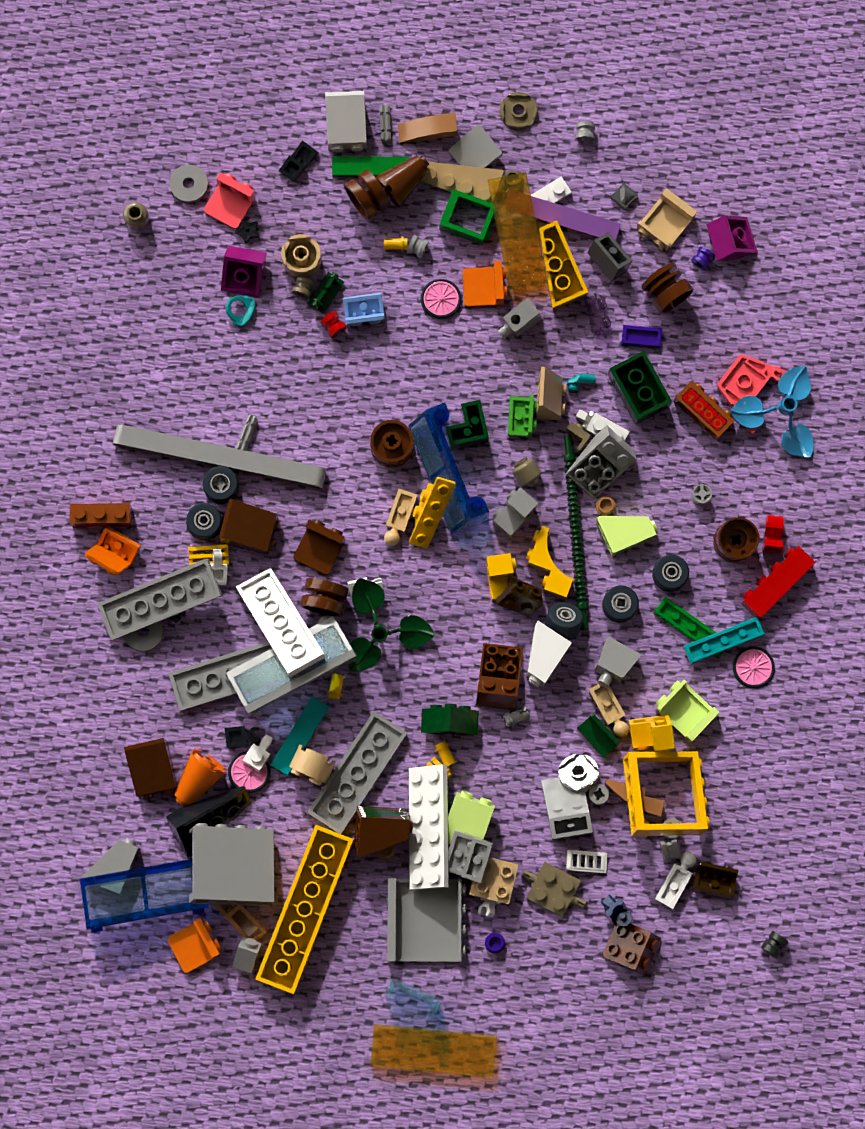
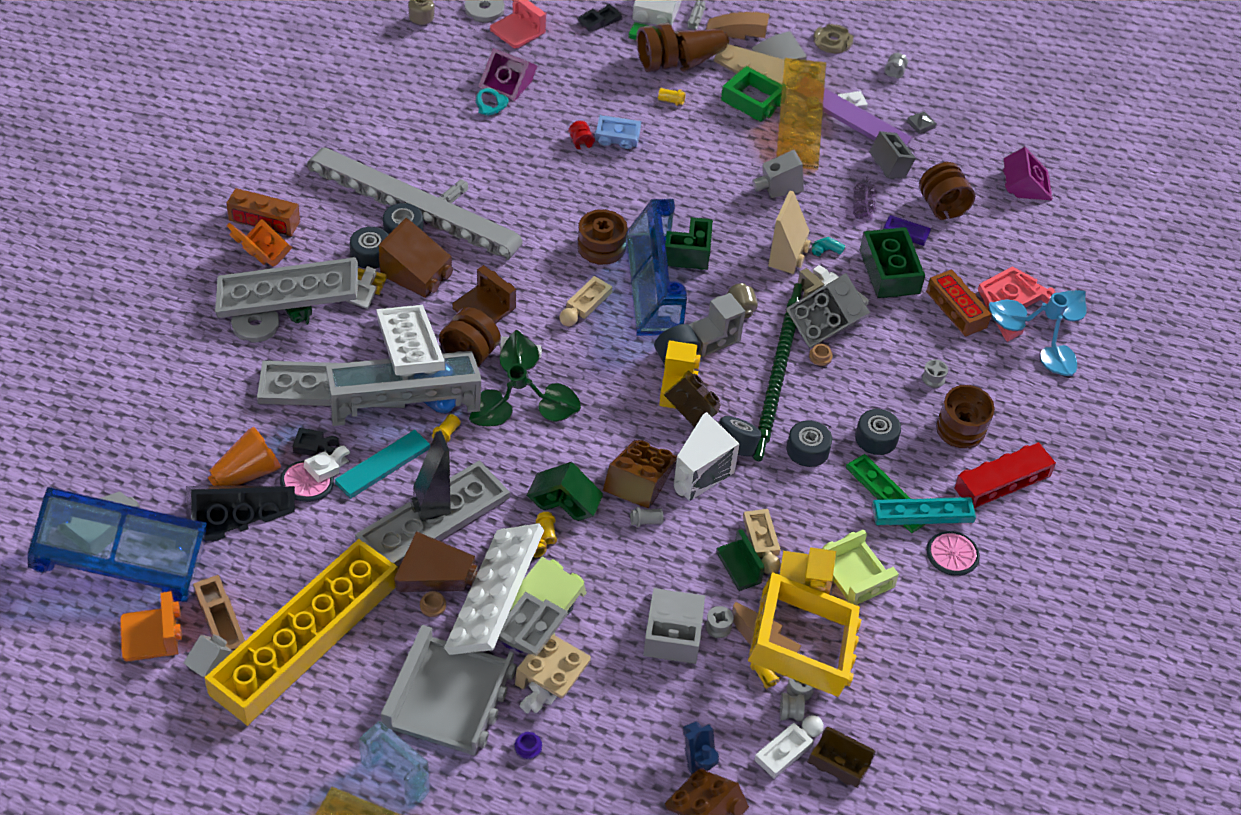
camera: 15 degrees right, 30 degrees down
reddish brown slope [124,738,177,800] -> none
light grey panel [189,823,274,906] -> none
black plate [235,219,260,244] -> none
tan brick [281,234,321,278] -> none
tan brick [289,744,336,786] -> none
dark tan wheel [292,276,315,299] -> none
dark green hinge [307,272,344,314] -> none
light grey wheel [407,235,429,259] -> none
yellow bracket [409,477,456,549] -> none
bright pink wheel [420,279,462,319] -> none
orange bracket [462,261,507,307] -> none
bright green bracket [508,395,537,438] -> none
dark tan plate [521,862,586,917] -> none
yellow arch [526,526,573,600] -> none
yellow wedge [539,221,589,310] -> none
tile [559,754,599,792] -> none
white slope [566,850,607,873] -> none
light grey torso [595,636,641,688] -> none
yellowish green slope [596,516,658,556] -> none
tan panel [636,188,697,251] -> none
dark purple wheel [691,247,716,271] -> none
red leg [762,514,784,554] -> none
none -> black wedge [410,431,451,522]
none -> black wheel [654,324,701,365]

